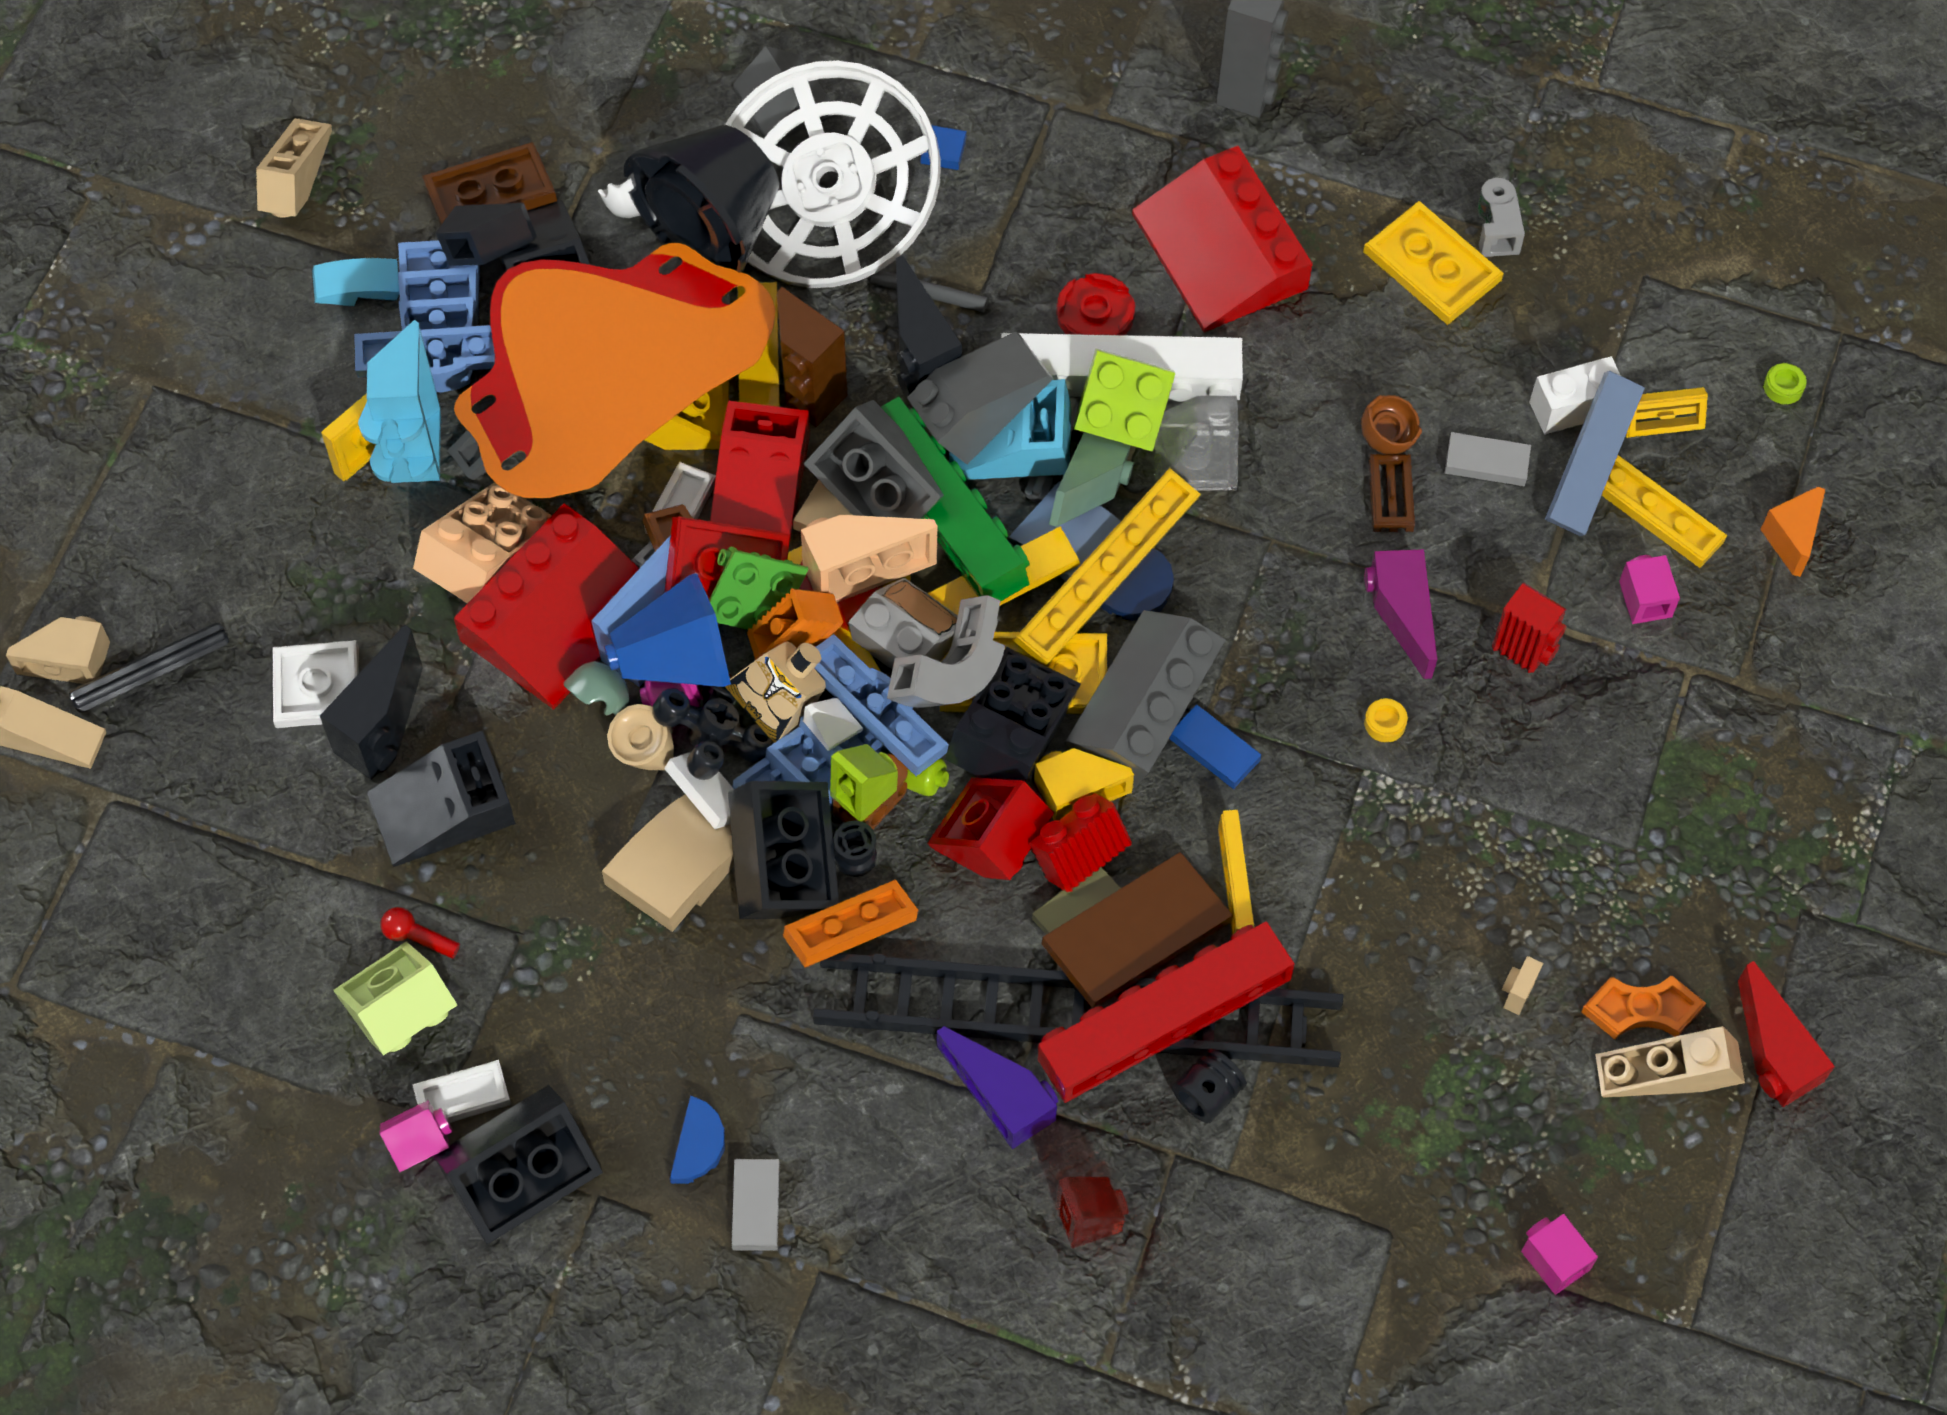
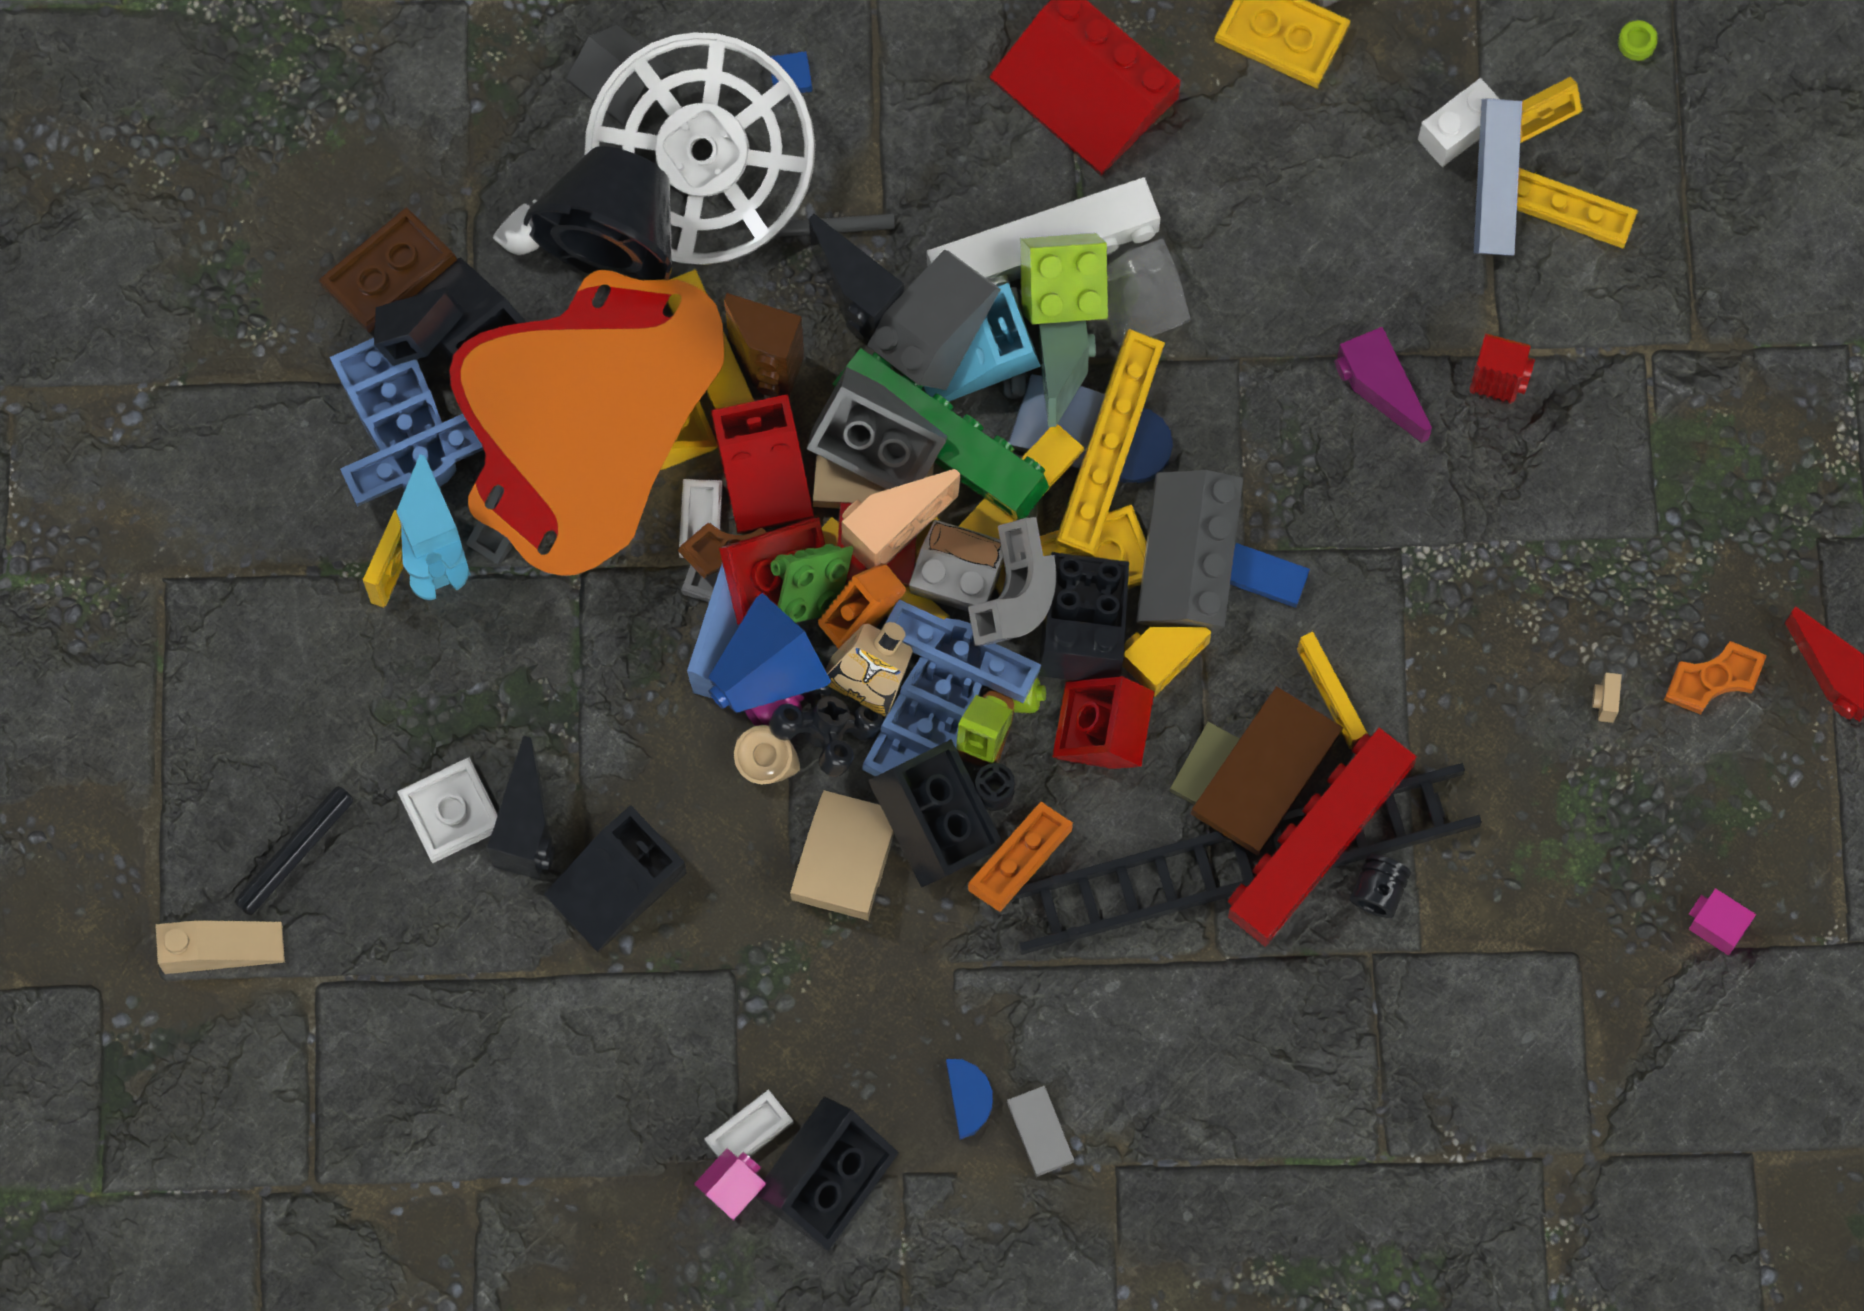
camera: 20 degrees left, 10 degrees up
tan slope [6,616,110,684] -> none
tan slope [256,118,332,218] -> none
medium azure slope [312,258,399,306] -> none
yellowish green slope [333,941,457,1055] -> none
red bar [380,907,460,959] -> none
light nougat slope [413,482,552,603] -> none
red slope [454,503,639,710] -> none
sand green hair [563,661,629,716] -> none
white tile [664,752,734,829] -> none
white slope [803,698,863,751] -> none
dark purple slope [937,1026,1059,1150] -> none
red brick [1029,793,1132,892] -> none
red tile [1056,273,1135,336] -> none
clear red slope [1056,1177,1129,1249] -> none
dark orange hair [1361,395,1422,454] -> none
yellow tile [1364,698,1408,742] -> none
reddish brown tile [1369,454,1415,532] -> none
light grey tile [1444,432,1531,486] -> none
tan slope [1595,1026,1745,1098] -> none
dark pink brick [1619,555,1680,624] -> none
orange slope [1761,487,1826,577] -> none

